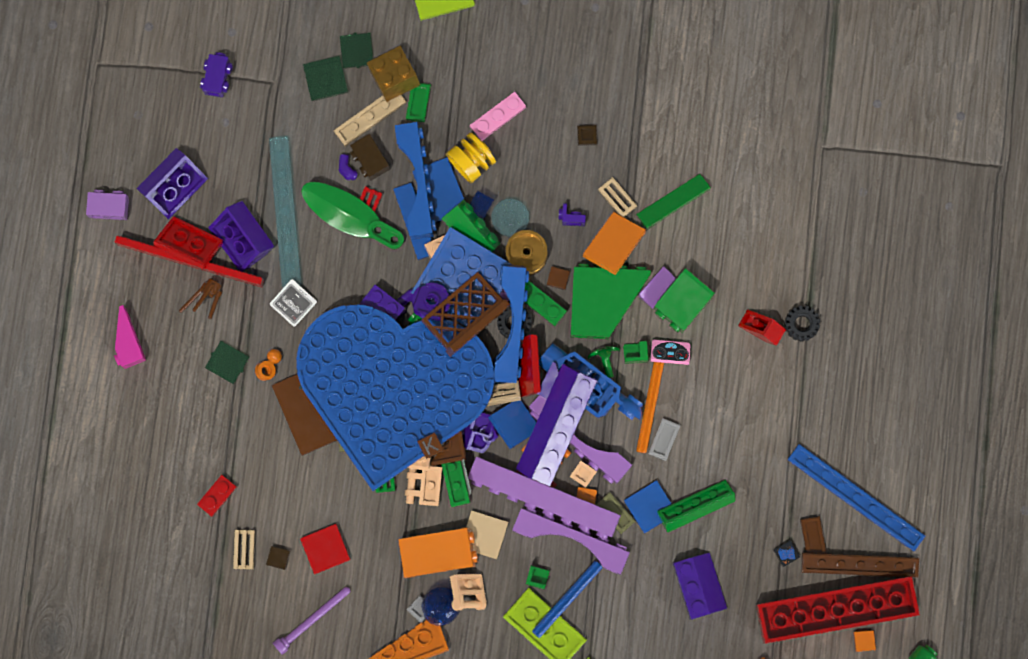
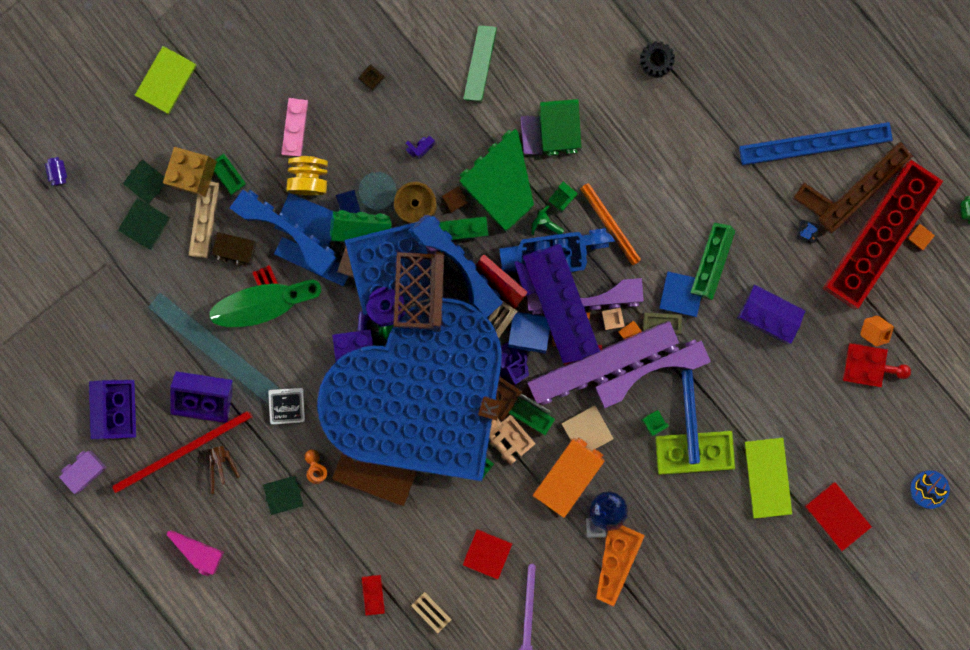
camera: 50 degrees left, 5 degrees up
red tile [154,216,223,269] -> none
dark purple brick [200,52,232,98] -> none
dark brown tile [266,546,290,570] -> none
dark purple arm [339,154,358,180] -> none
light nougat plate [450,574,486,611] -> none
orange tile [583,212,646,275] -> none
tan tile [598,177,637,217] -> none
light grey tile [648,418,681,461] -> none
slope [651,340,690,365] -> none
red slope [738,309,786,346] -> none

